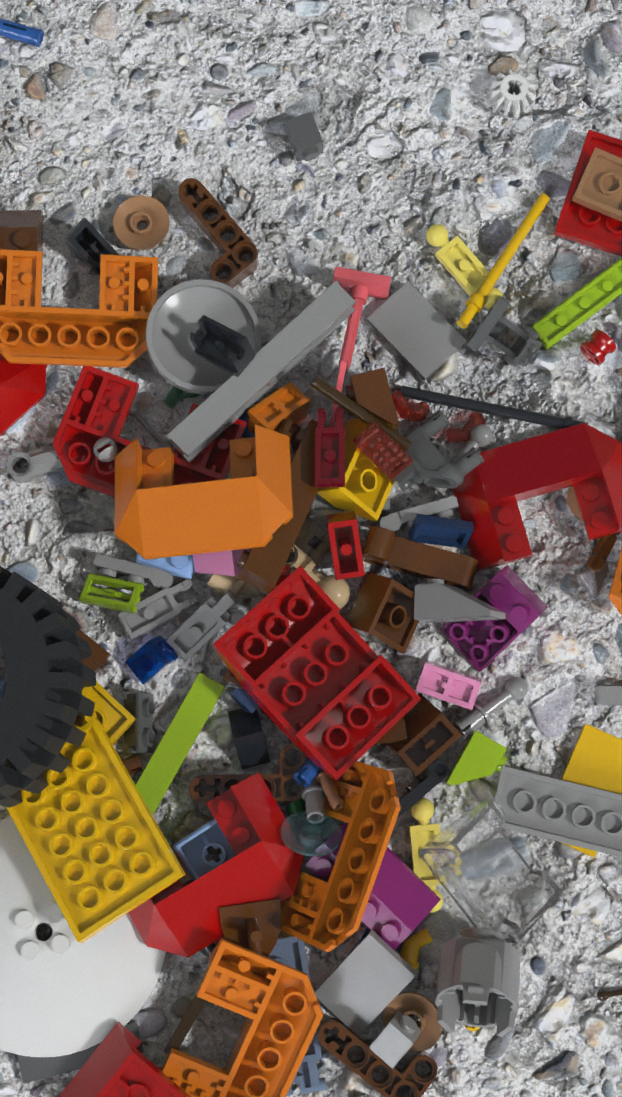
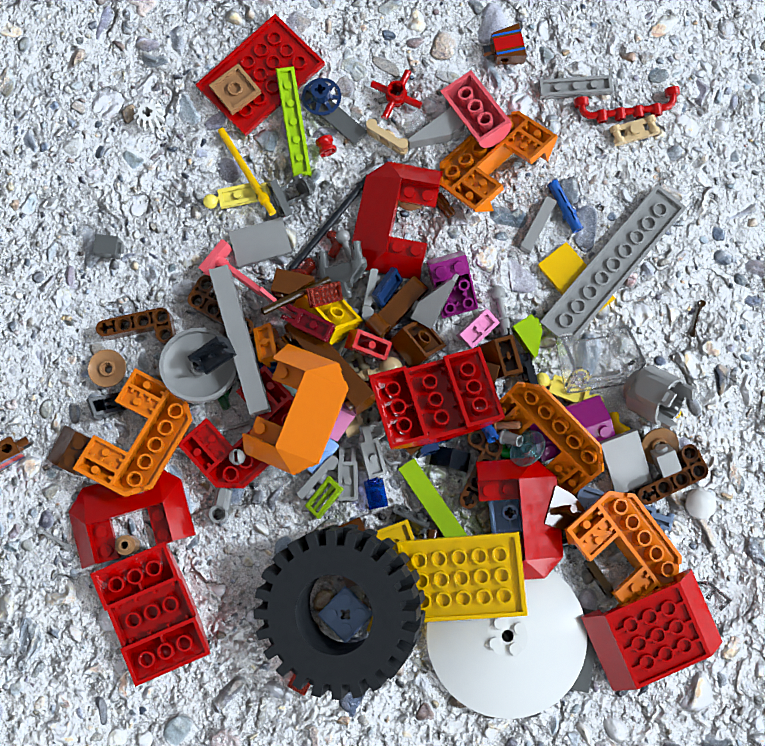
camera: 60 degrees left, 0 degrees up
none -> reddish brown beam [187,275,256,338]

